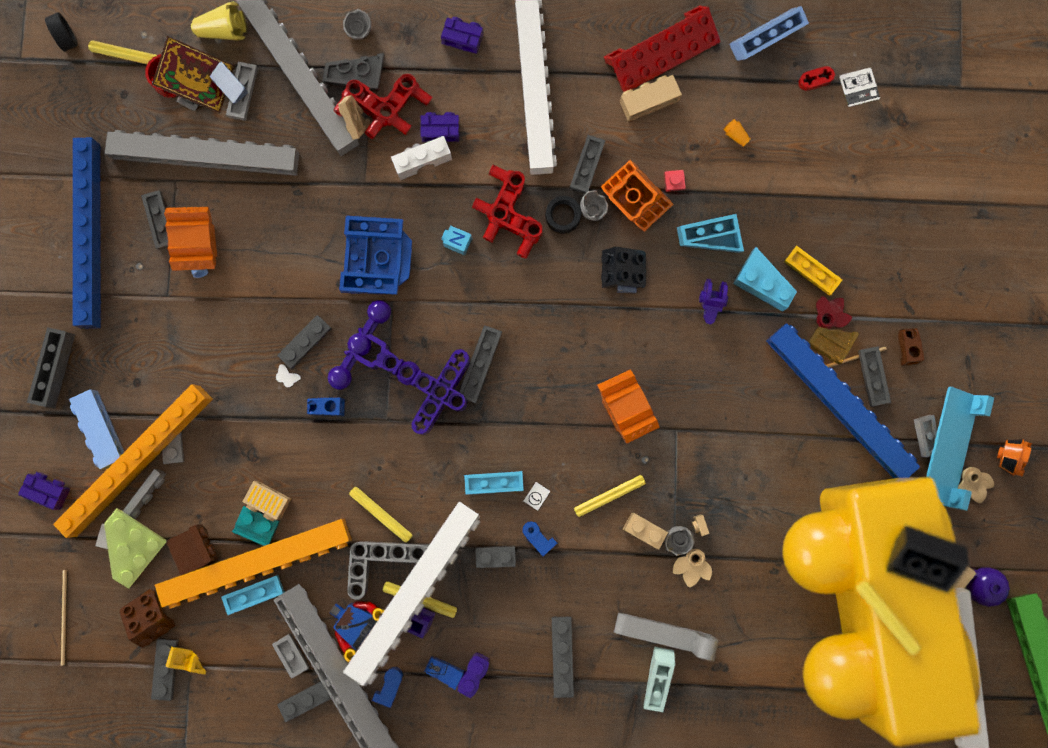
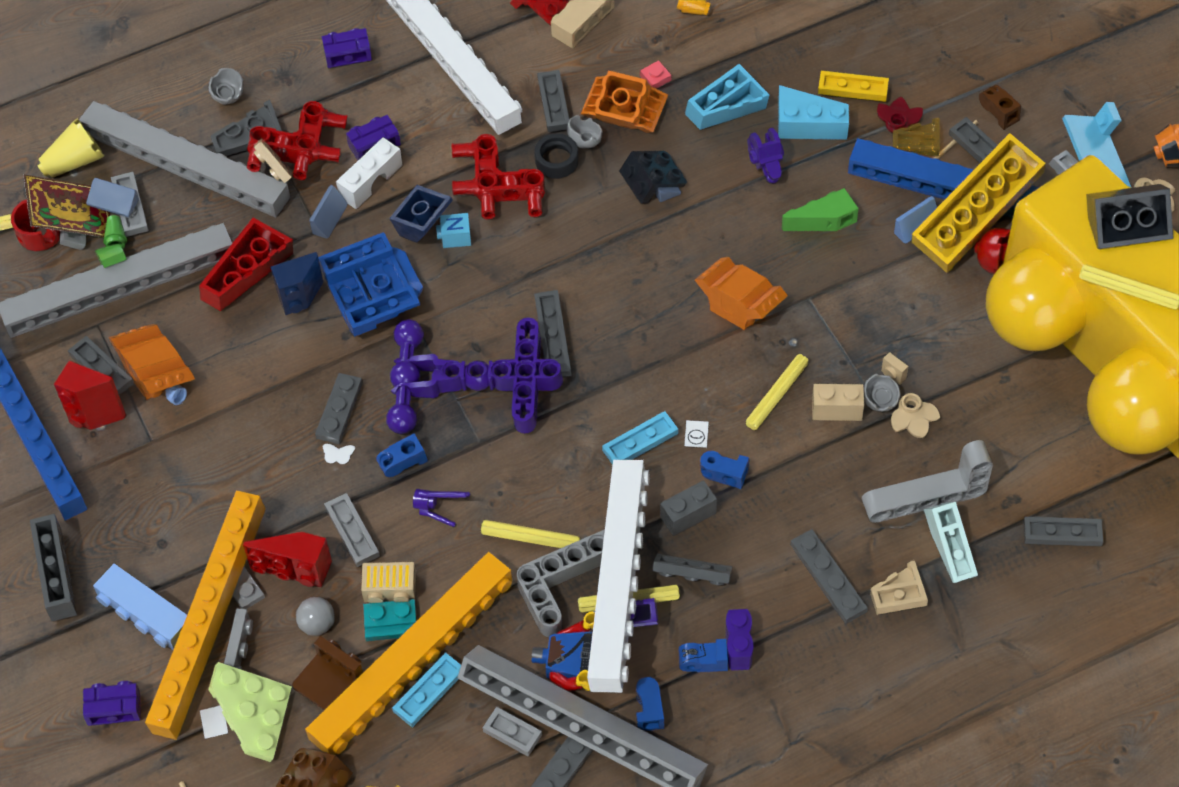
camera: 25 degrees left, 25 degrees down
none -> red slope [54,361,126,430]
none -> bright green slope [95,244,127,268]
none -> bright green cone [103,215,127,249]
none -> red wedge [199,217,293,311]
none -> red slope [243,532,332,588]
none -> dark blue slope [271,252,323,315]
none -> light grey hair [296,597,335,636]
none -> sand blue slope [310,185,348,238]
none -> light grey plate [324,493,380,567]
none -> dark blue slope [389,185,453,243]
none -> dark purple plant [413,489,470,527]
none -> dark grey plate [653,554,733,585]
none -> bright green slope [782,188,859,231]
none -> tan wing [870,561,928,615]
none -> medium blue slope [894,196,937,244]
none -> yellow brick [912,133,1046,273]
none -> red cylinder [975,228,1010,275]
none -> dark grey plate [1023,517,1103,546]

